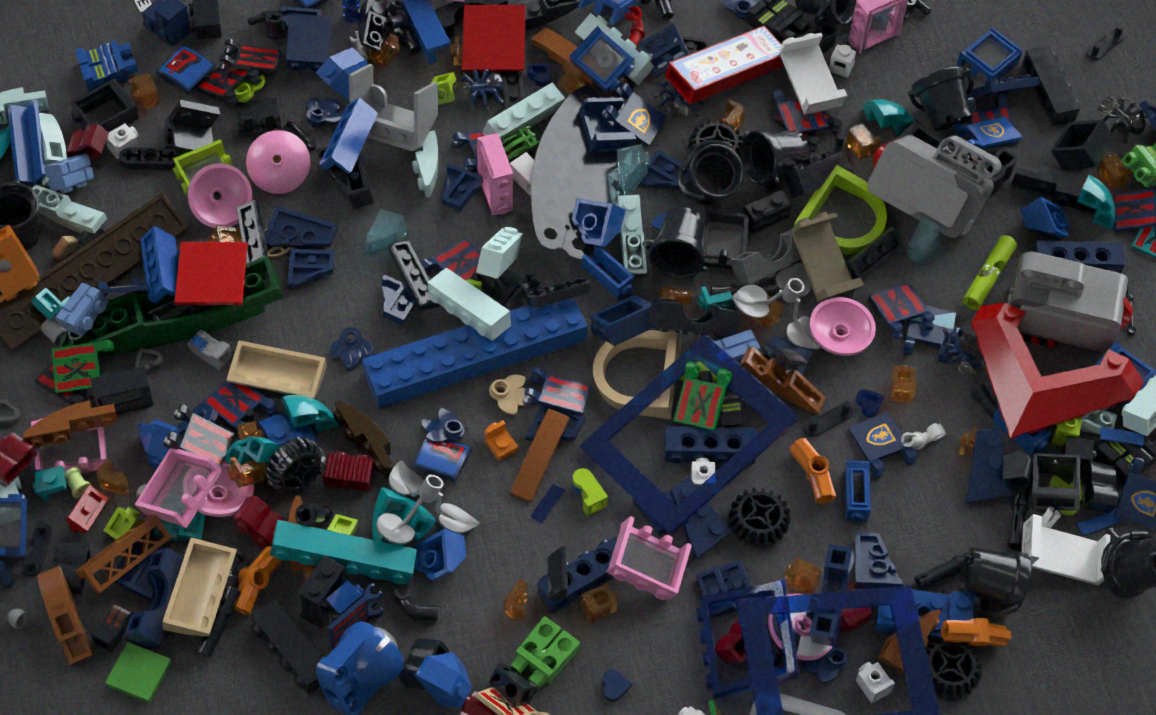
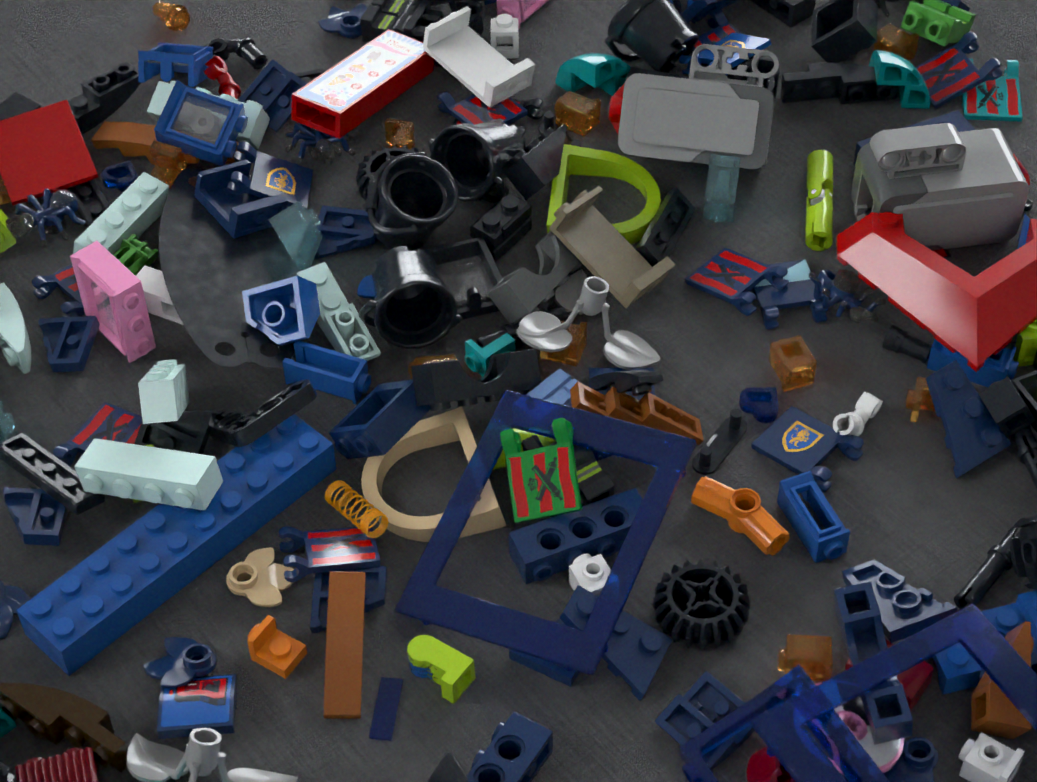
camera: 20 degrees left, 10 degrees down
window [606,516,692,601] -> none
bright pink dish [809,297,876,356] -> none
blue slope [1021,197,1070,239] -> none
none -> light orange piece [325,480,388,538]

